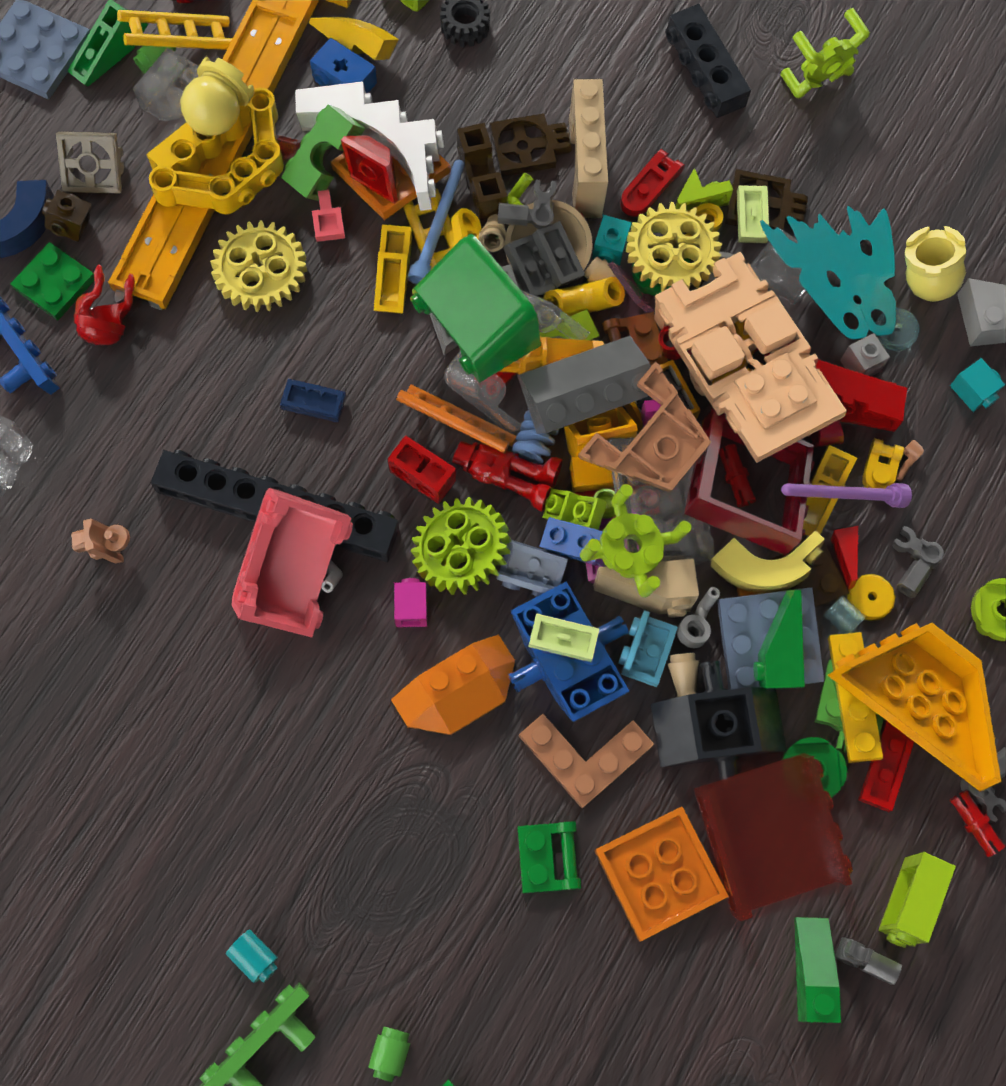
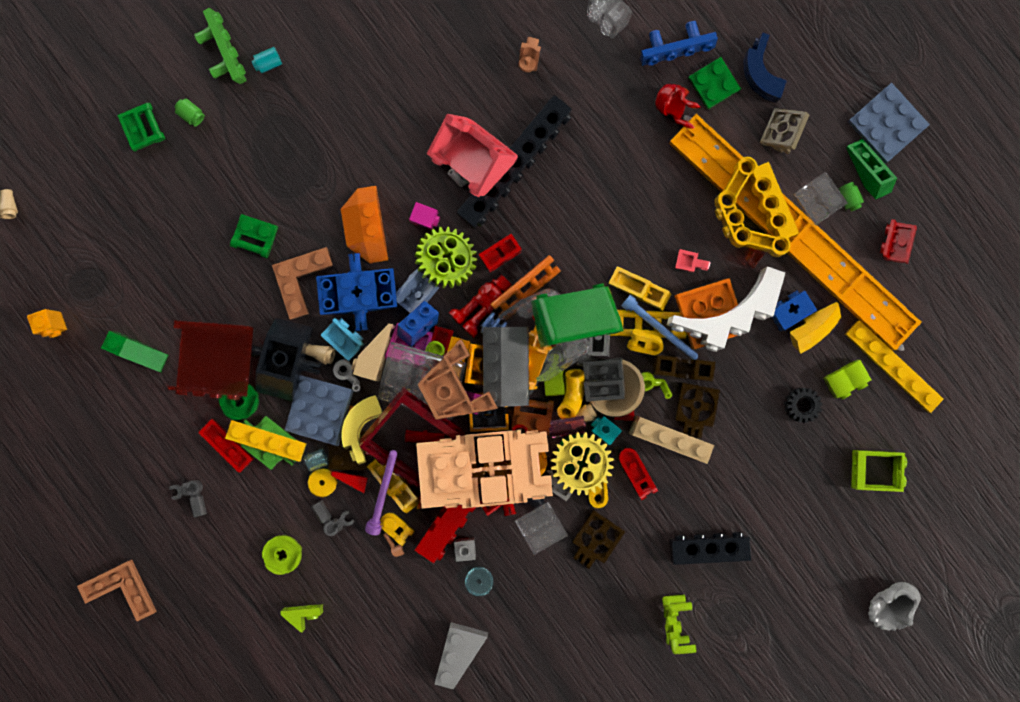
camera: 115 degrees right, 15 degrees up
dark brown brick [42,190,91,242] -> none
yellow bar [117,10,233,50] -> none
light yellow tile [180,57,255,136] -> none
light yellow gear [211,220,307,312] -> none
dark blue plate [280,378,347,423] -> none
bright green arch [281,104,365,201] -> none
red slope [341,135,398,204] -> none
tan cone [479,214,506,252] -> none
flat silver bar [498,180,556,229] -> none
yellowish green plate [528,613,599,662] -> none
lime slope [542,489,607,530] -> none
lime plate [580,484,692,598] -> none
orange plate [594,806,729,942] -> none
lime slope [675,169,733,211] -> none
yellowish green plate [737,185,769,243] -> none
green slope [753,590,805,688] -> none
teal piece [760,206,896,339] -> none
light orange piece [827,623,1001,791] -> none
flat silver bar [835,937,902,985] -> none
lime window [878,852,956,948] -> none
light yellow tile [904,226,966,302] -> none
red pin [949,790,1005,857] -> none
teal brick [950,358,1005,412] -> none

